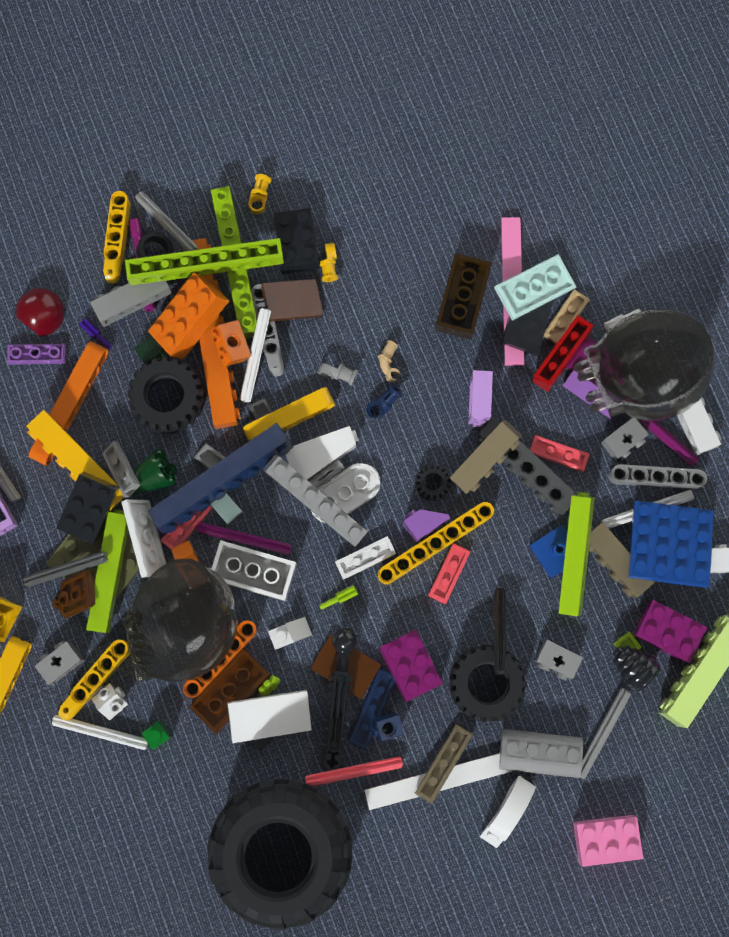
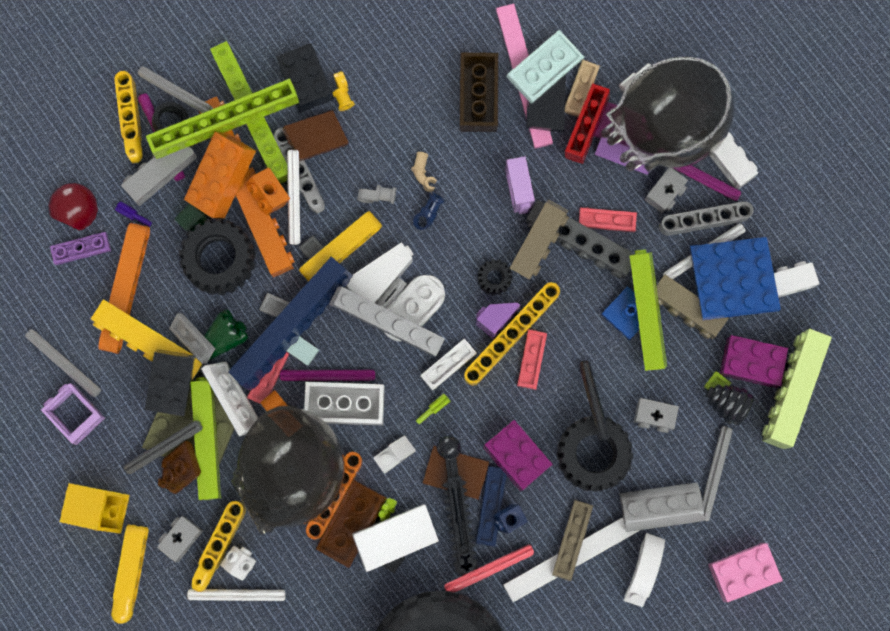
camera: 15 degrees left, 0 degrees up
green brick [141,721,172,750] -> none
yellow connector [248,174,272,215] -> none

